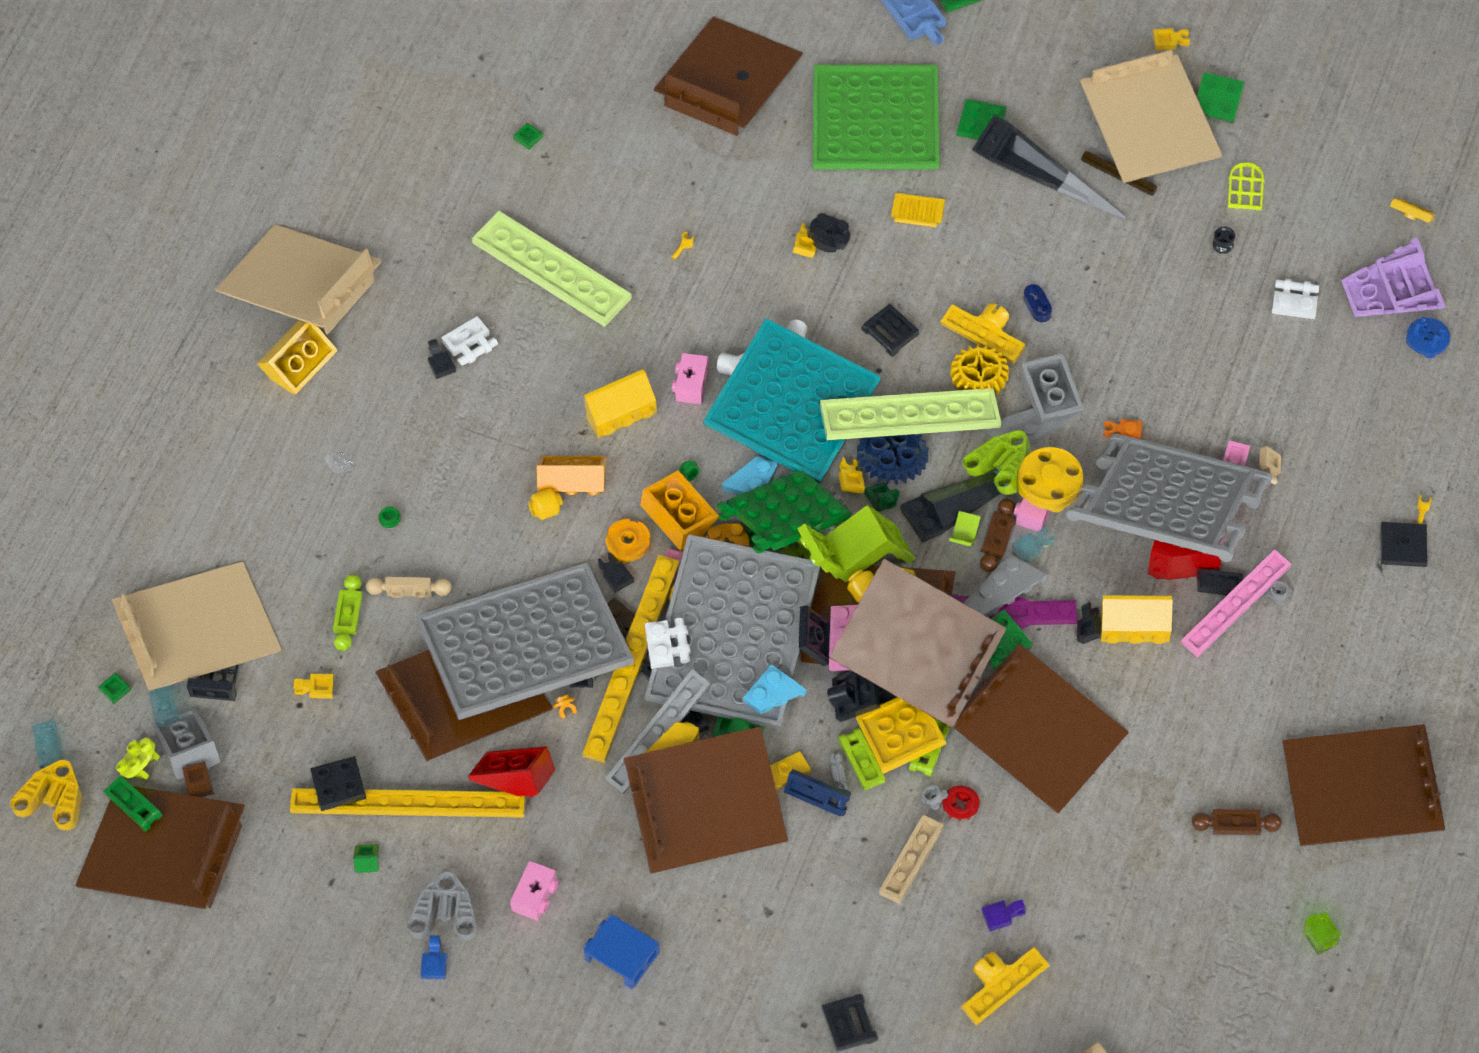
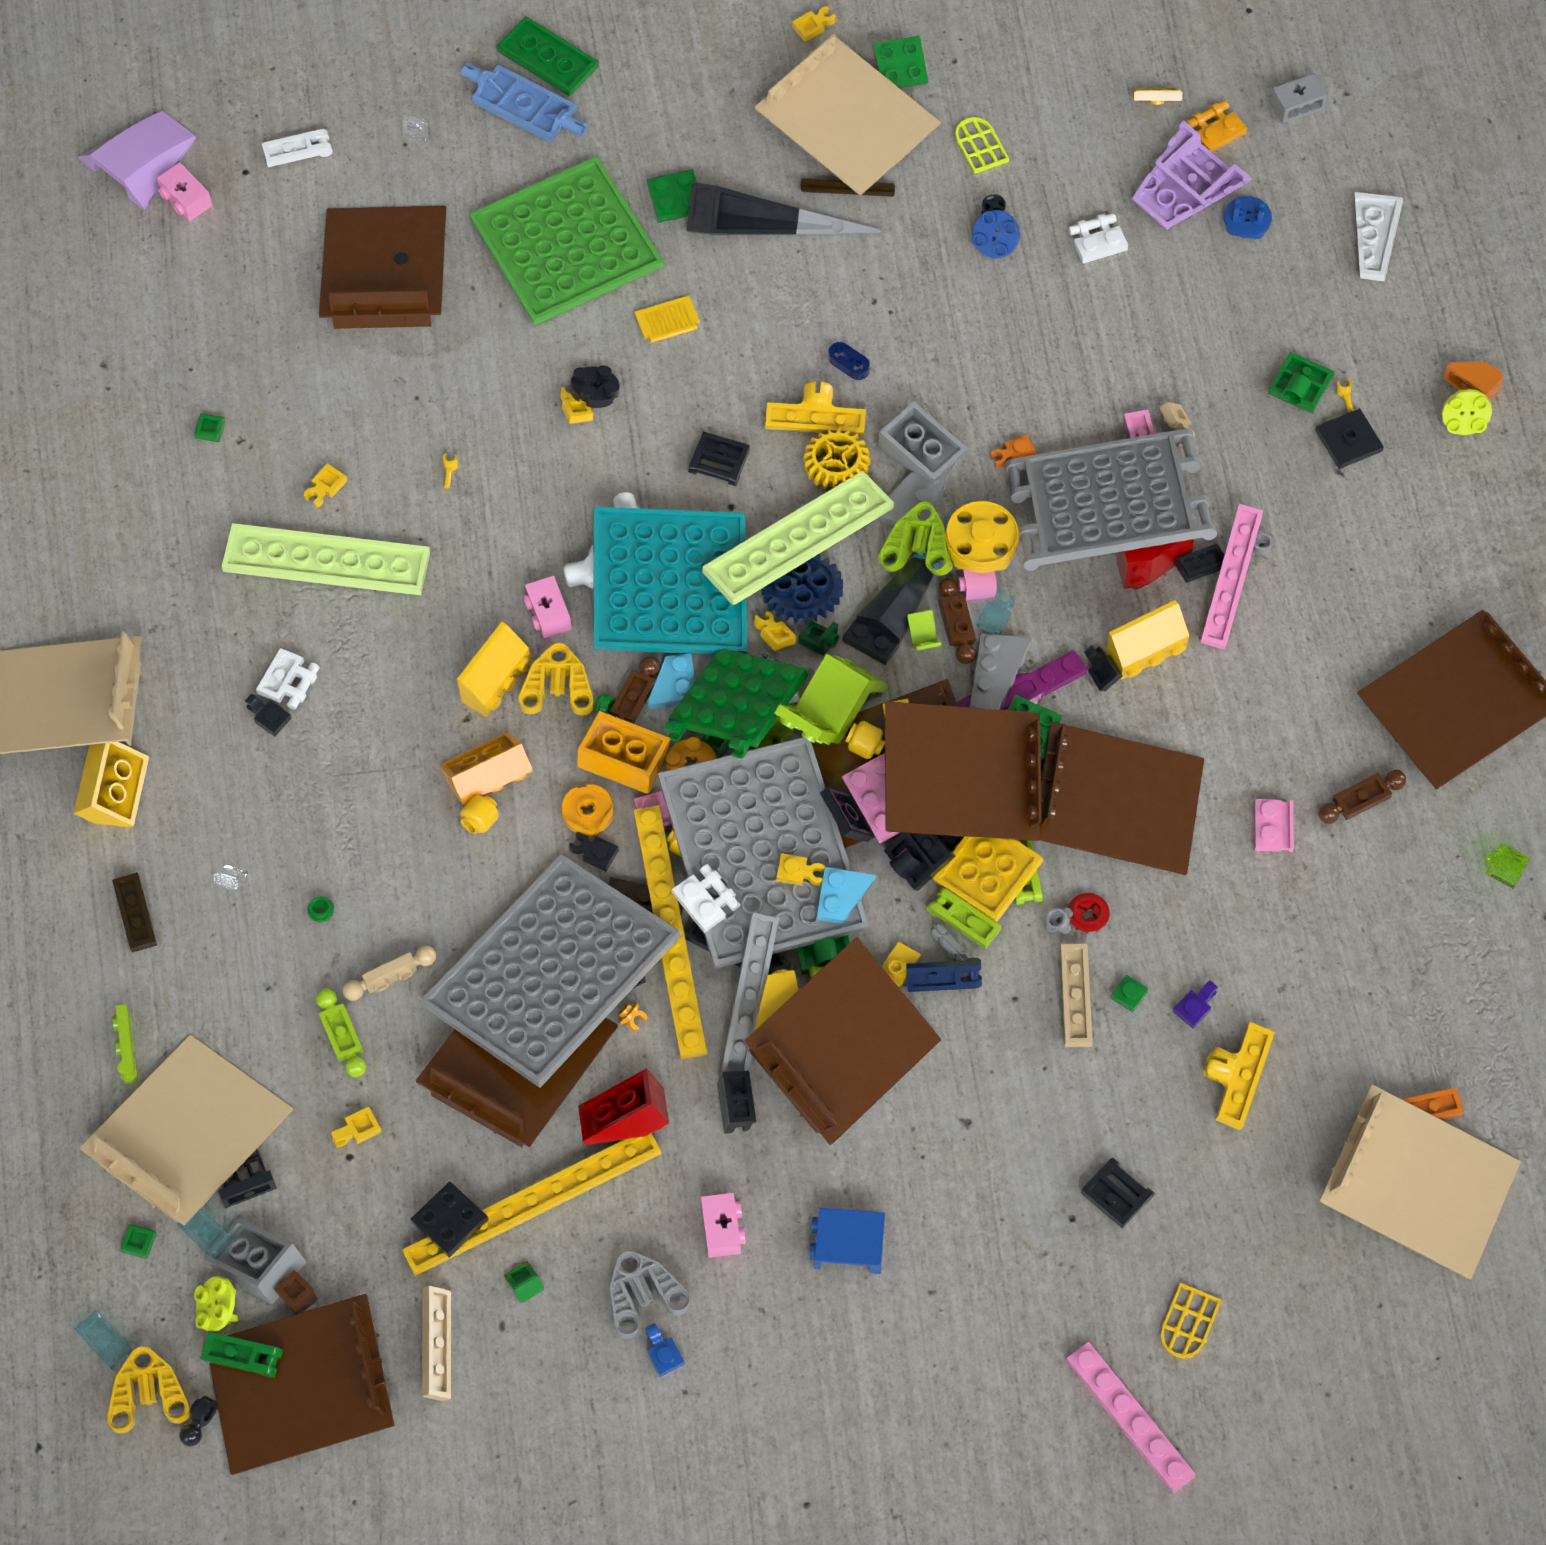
camera: 30 degrees left, 5 degrees up
none -> dark brown plate [112,872,157,953]
none -> lime plate [112,1004,138,1084]
none -> black plate [179,1396,217,1447]
none -> yellow plate [304,463,348,508]
none -> tan plate [422,1286,451,1401]
none -> yellow connector [518,643,594,716]
none -> reddish brown plate [610,656,660,724]
none -> black hinge [717,1071,756,1134]
none -> yellow plate [776,853,825,886]
none -> blue plate [972,210,1020,259]
none -> green plate [1111,975,1148,1013]
none -> light orange plate [1186,100,1247,152]
none -> bright pink plate [1254,799,1294,852]
none -> green plate [1268,352,1335,414]

